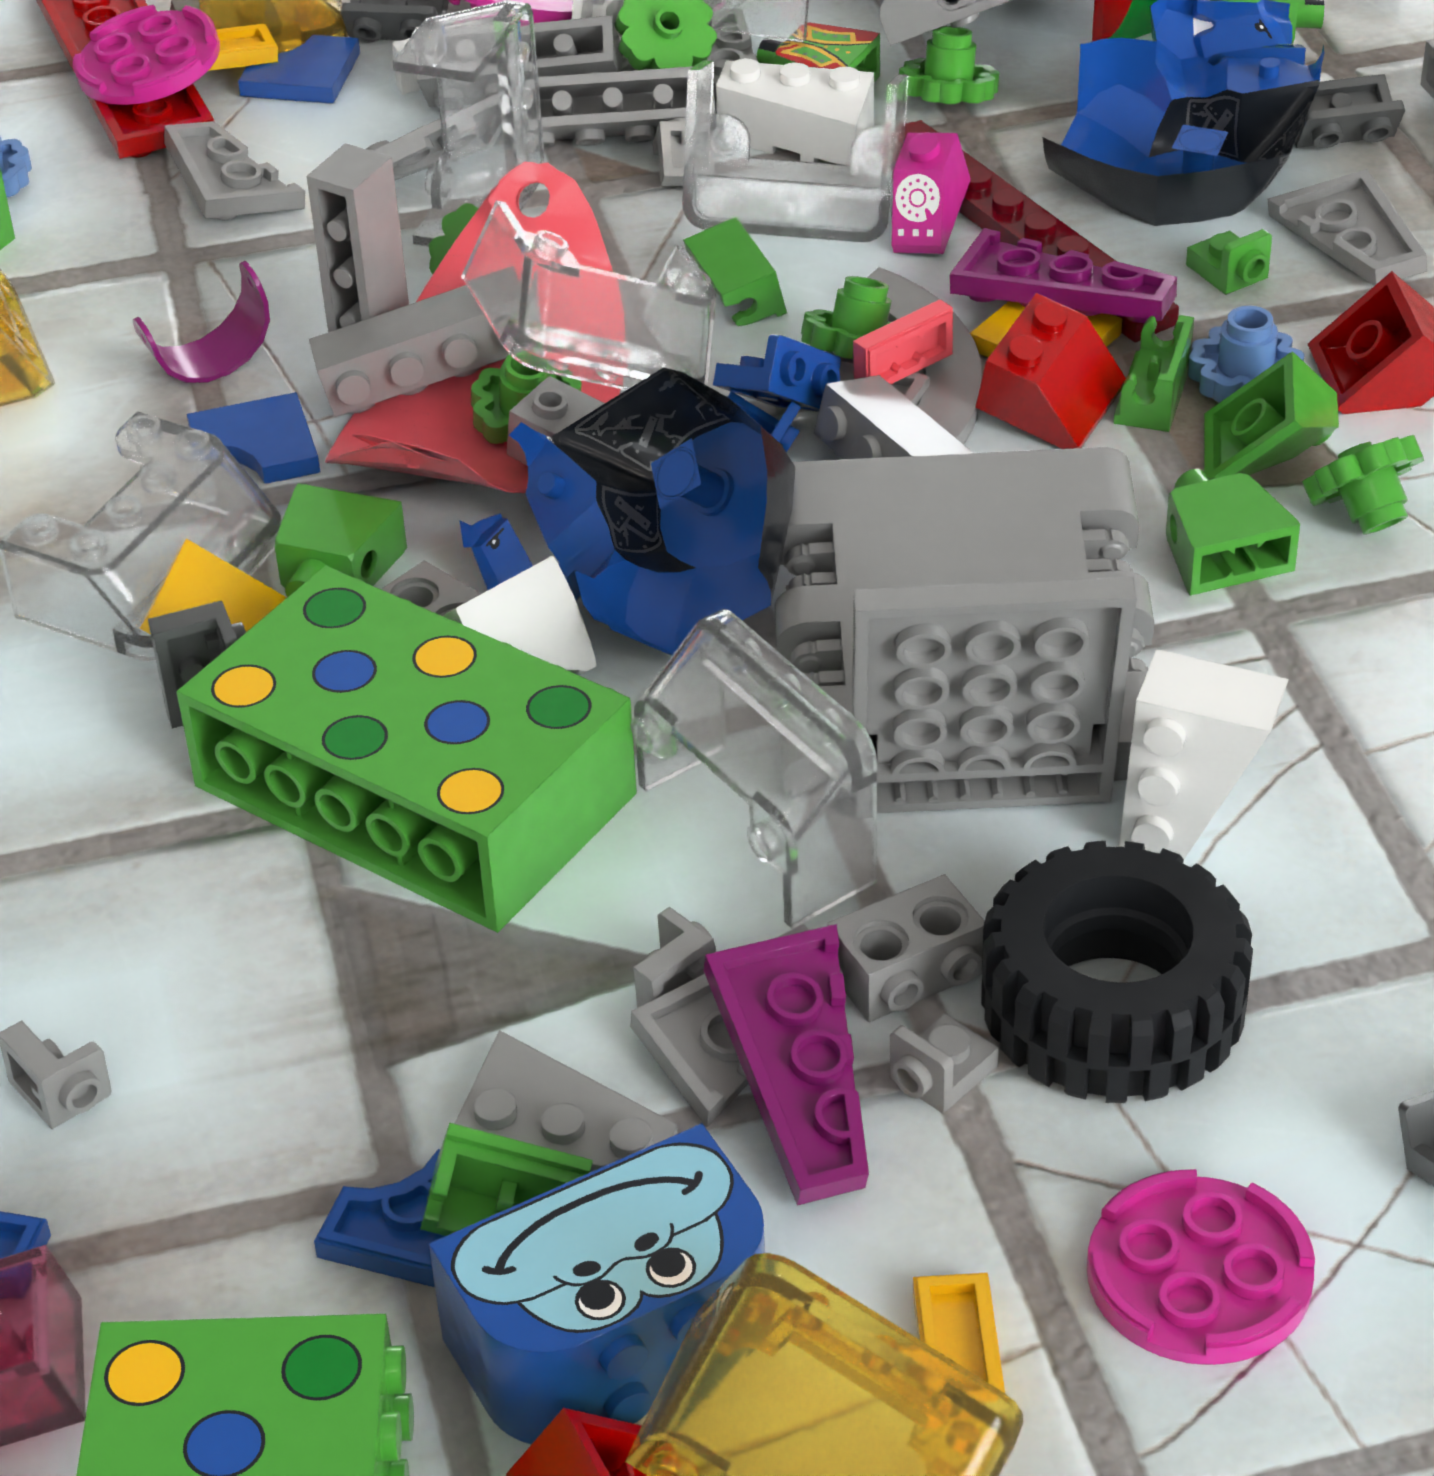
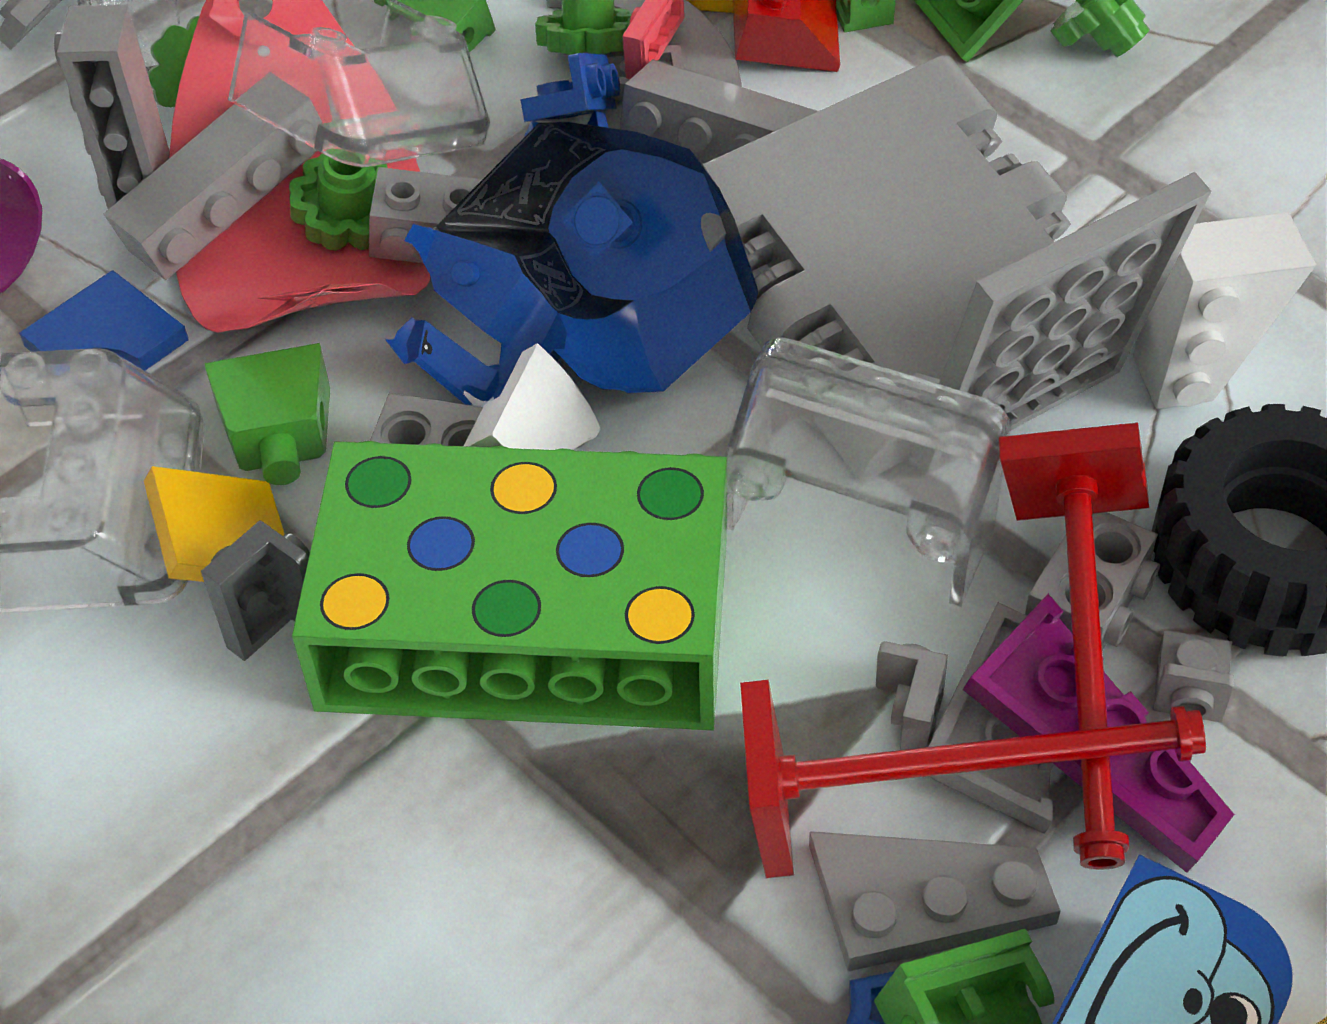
camera: 30 degrees left, 10 degrees up
bright green torso [1166,469,1300,596] -> none
none -> red tile [740,679,1206,878]
none -> red tile [999,422,1149,870]

